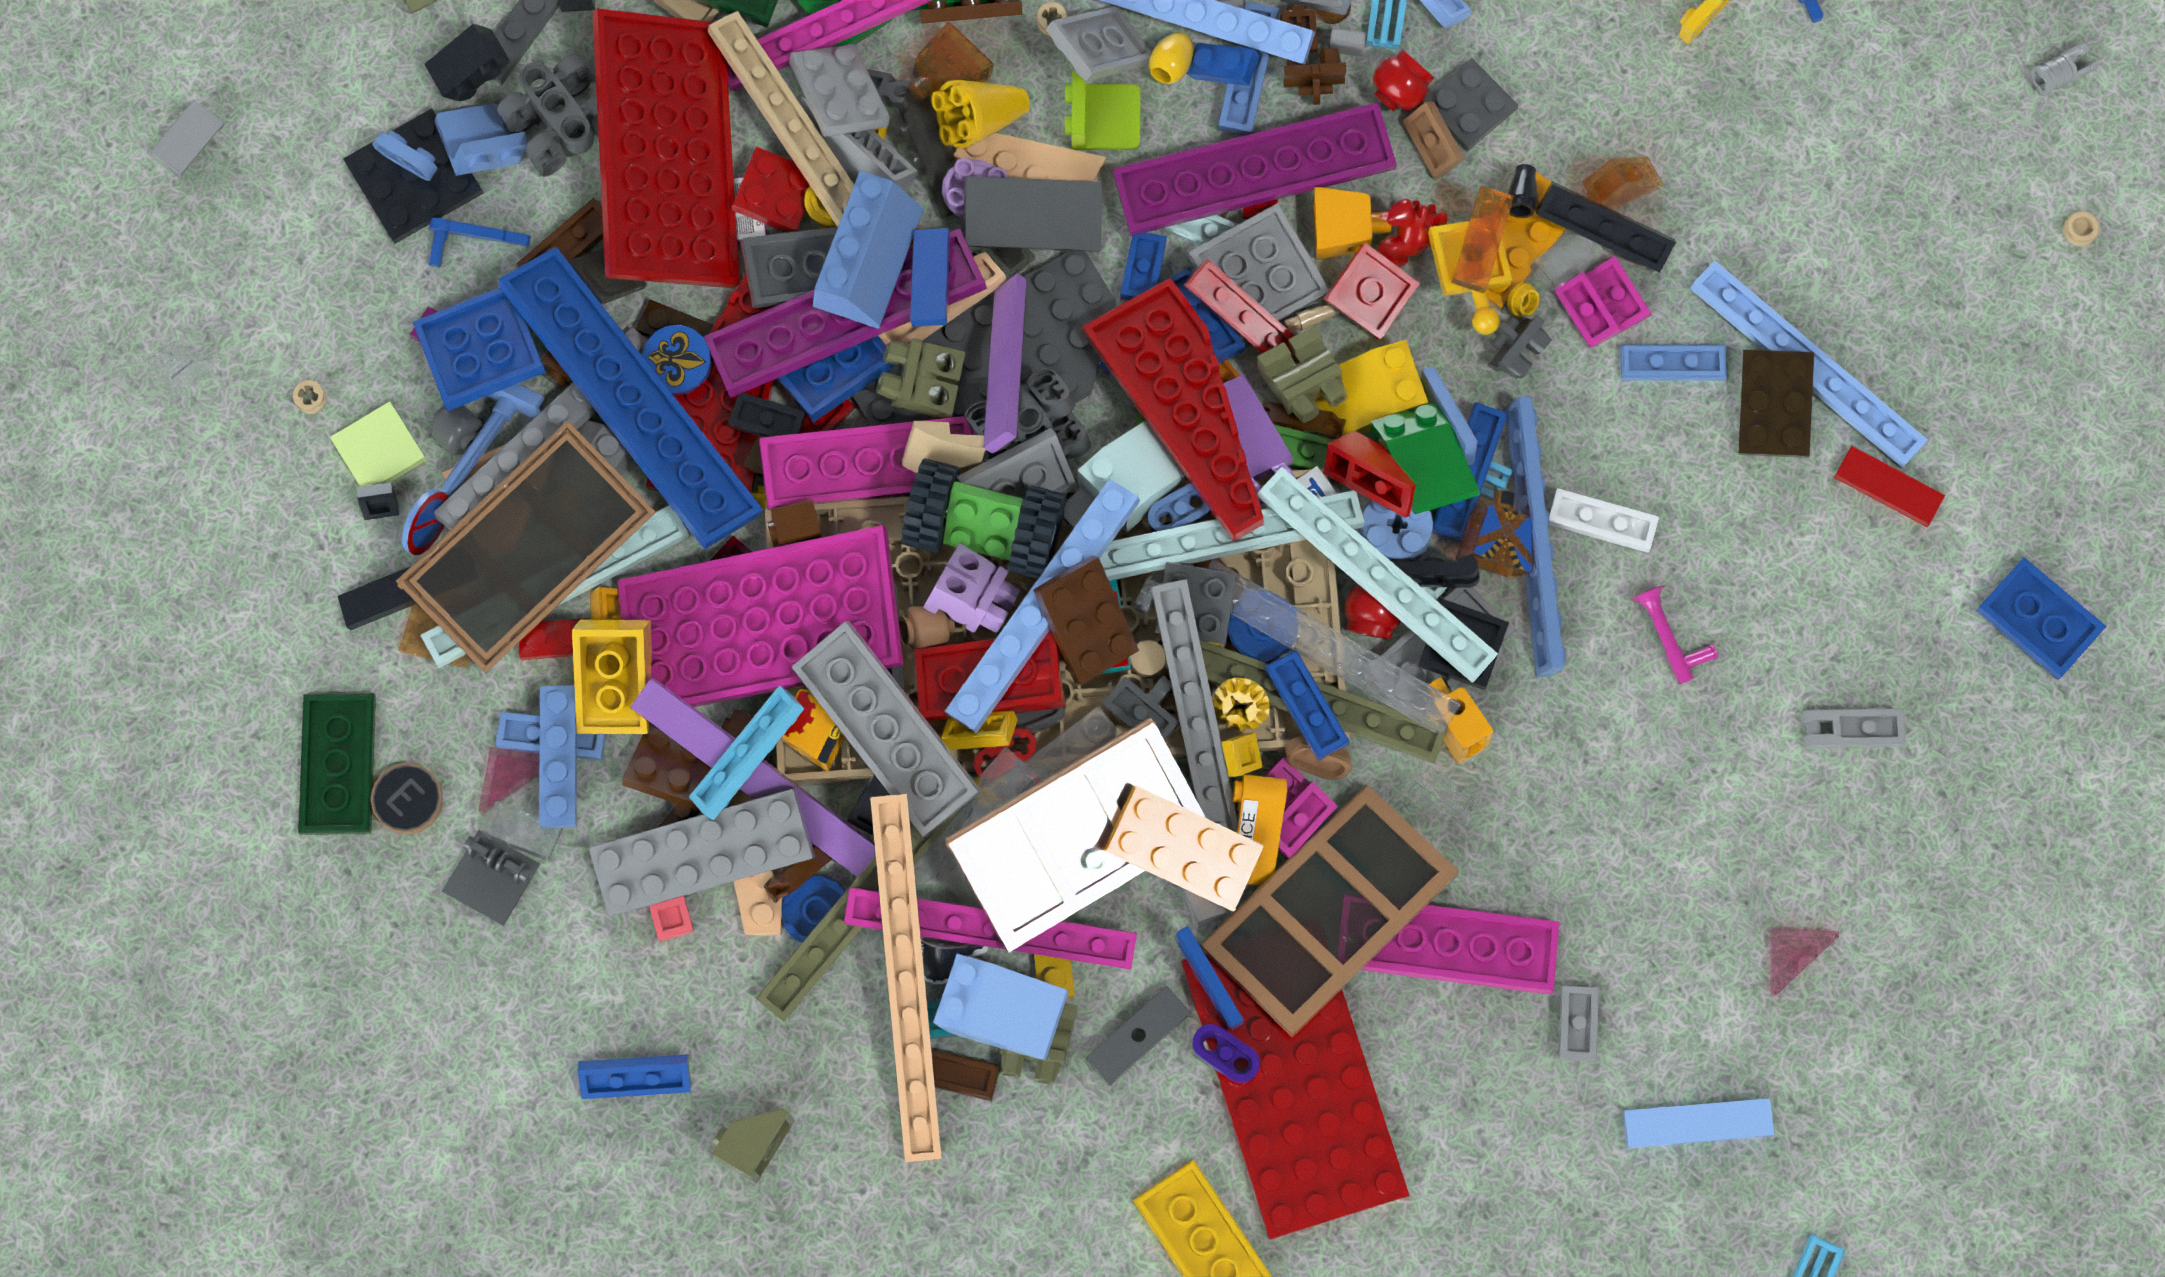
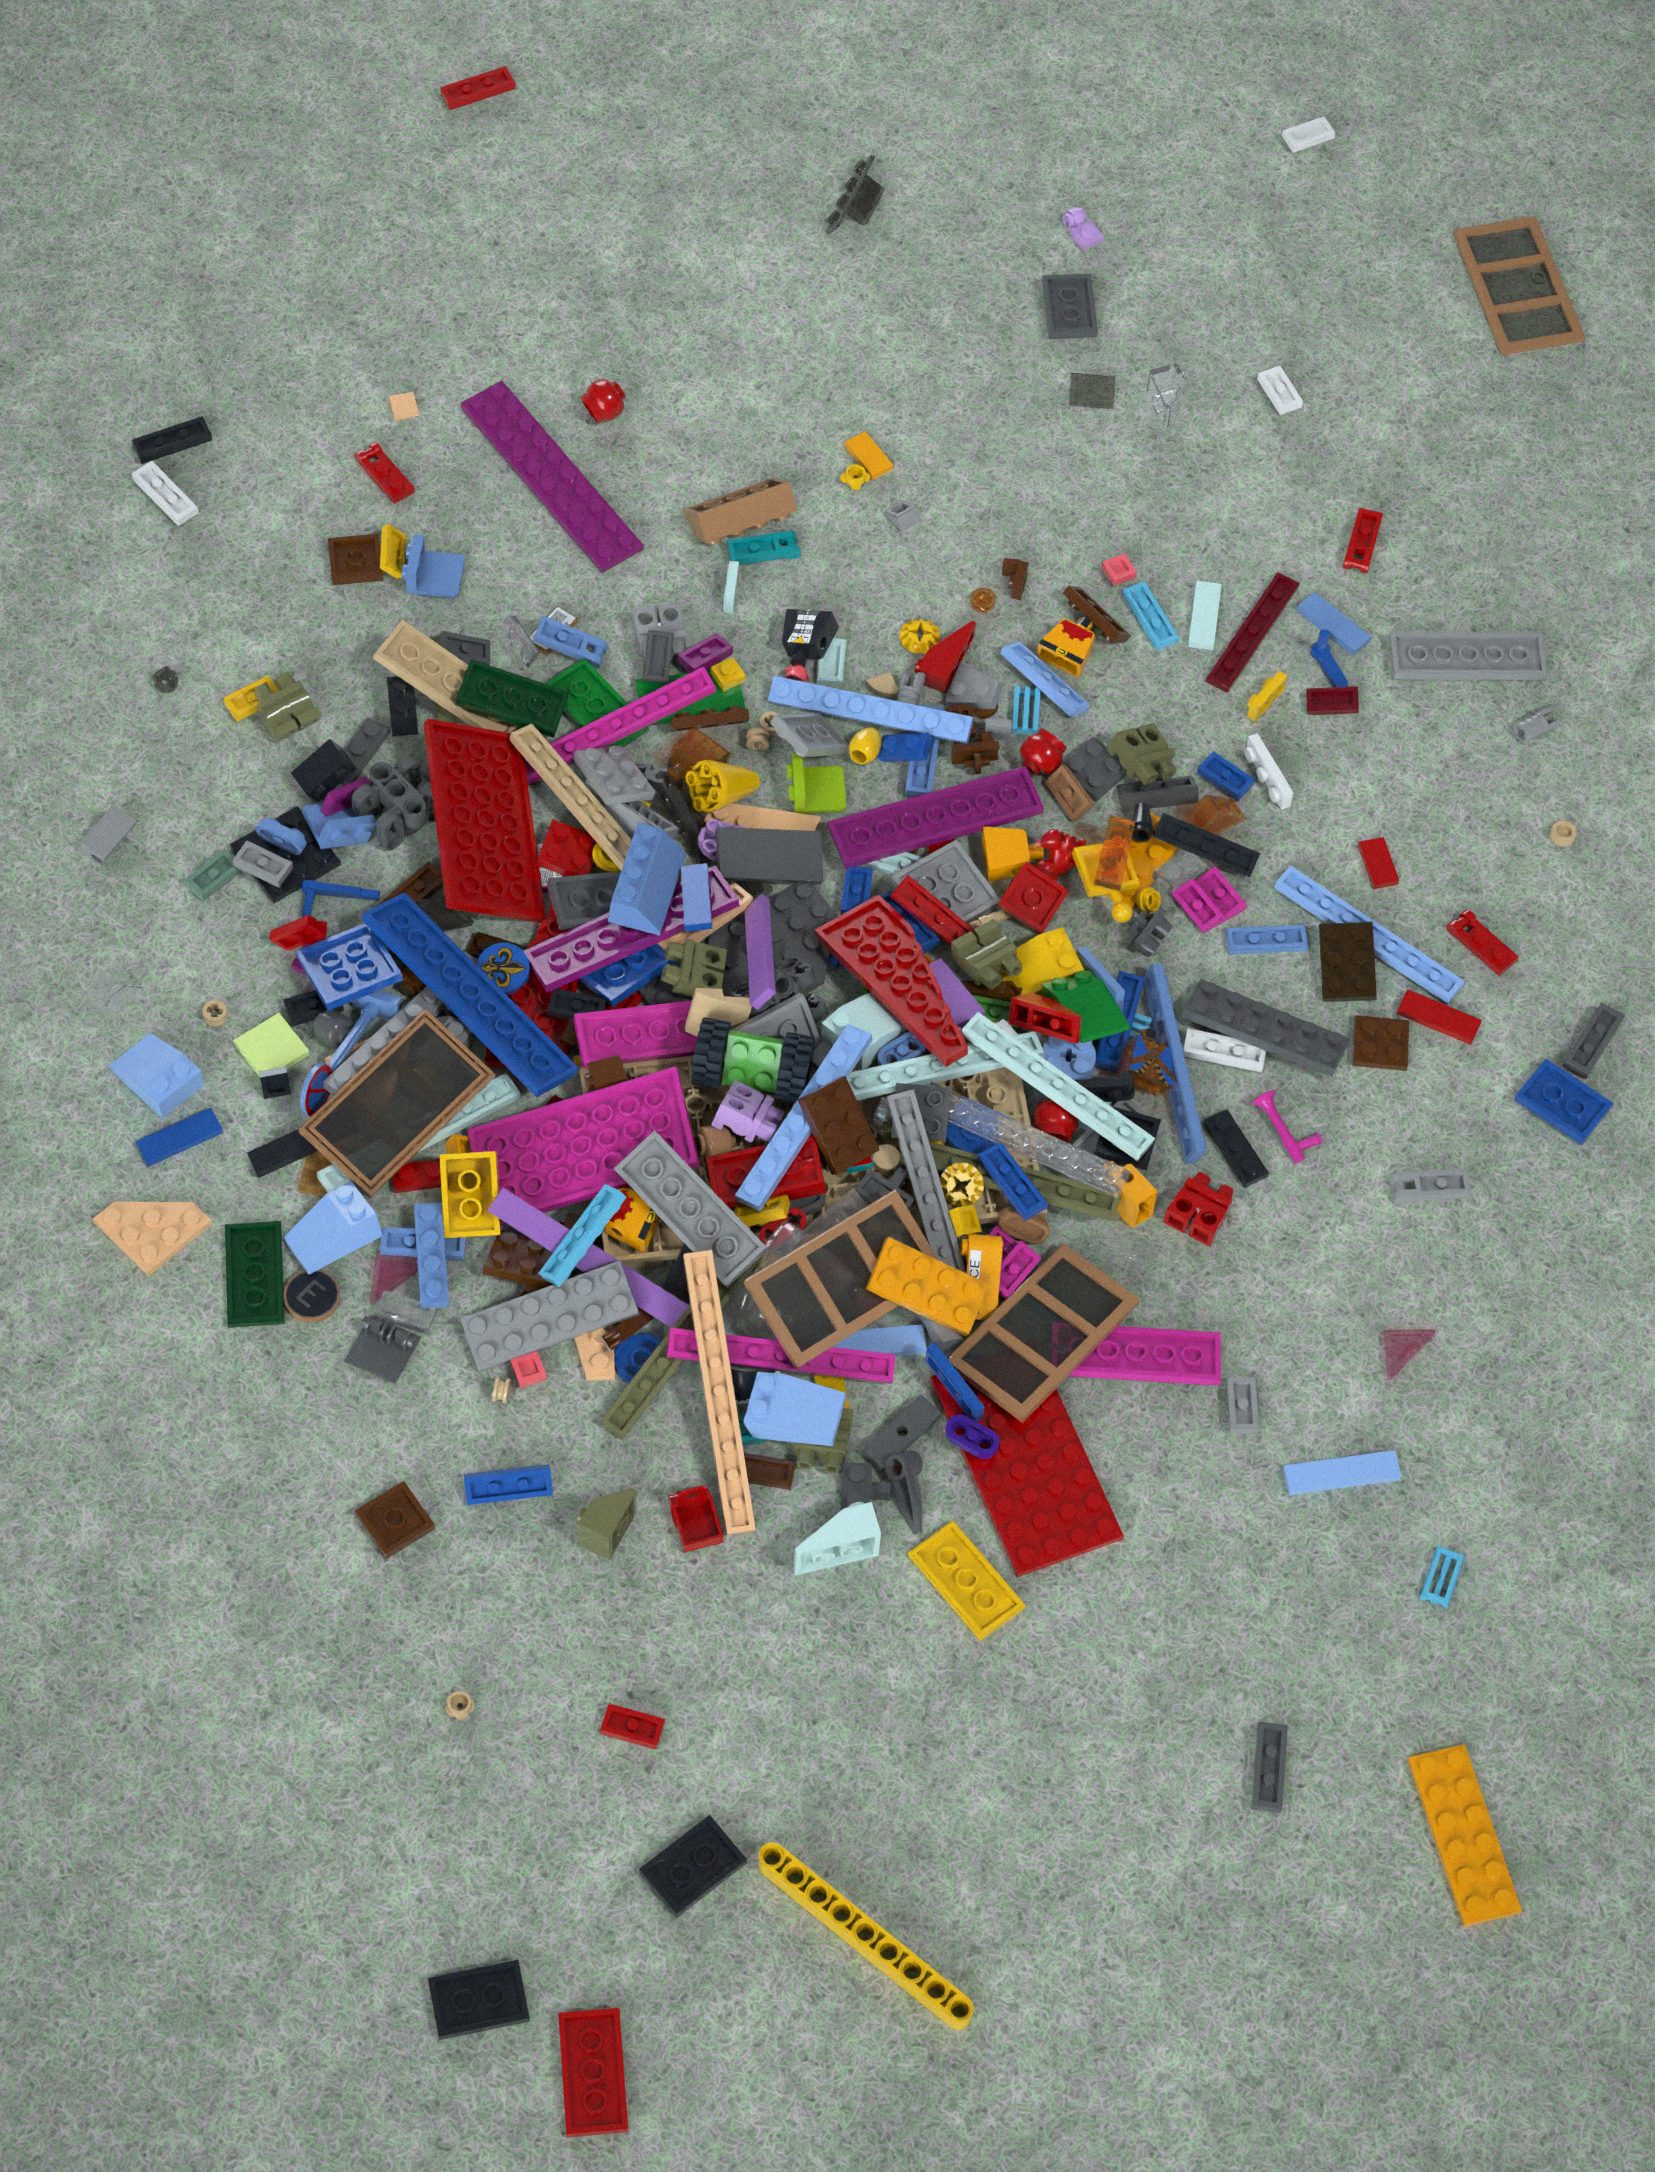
camera: 10 degrees left, 15 degrees down
none -> light nougat plate [93,1201,212,1276]
none -> light blue slope [108,1033,204,1119]
none -> blue tile [135,1108,223,1167]
none -> sand green plate [185,848,243,901]
none -> light grey plate [233,841,293,887]
none -> red plate [269,915,328,951]
none -> black plate [283,990,344,1027]
none -> light blue slope [284,1181,383,1274]
none -> magenta tile [320,776,371,817]
none -> reddish brown plate [355,1481,435,1559]
none -> tan bush [492,1377,511,1404]
none -> red piece [668,1485,723,1553]
none -> tan bush [746,728,770,751]
none -> light aqua slope [794,1502,881,1575]
none -> light blue tile [811,1324,927,1356]
none -> dark grey plate [841,1462,891,1510]
none -> dark grey piece [885,1451,923,1535]
none -> olive hips [1106,723,1177,785]
none -> dark grey slope [1116,776,1199,812]
none -> red hips [1163,1172,1234,1247]
none -> dark grey plate [1182,979,1350,1077]
none -> blue plate [1197,751,1255,802]
none -> black plate [1203,1109,1269,1188]
none -> white plate [1244,733,1294,810]
none -> dark red tile [1306,686,1359,715]
none -> reddish brown plate [1353,1015,1409,1071]
none -> red tile [1358,837,1399,889]
none -> red plate [1446,909,1519,976]
none -> dark grey plate [1563,1002,1625,1079]

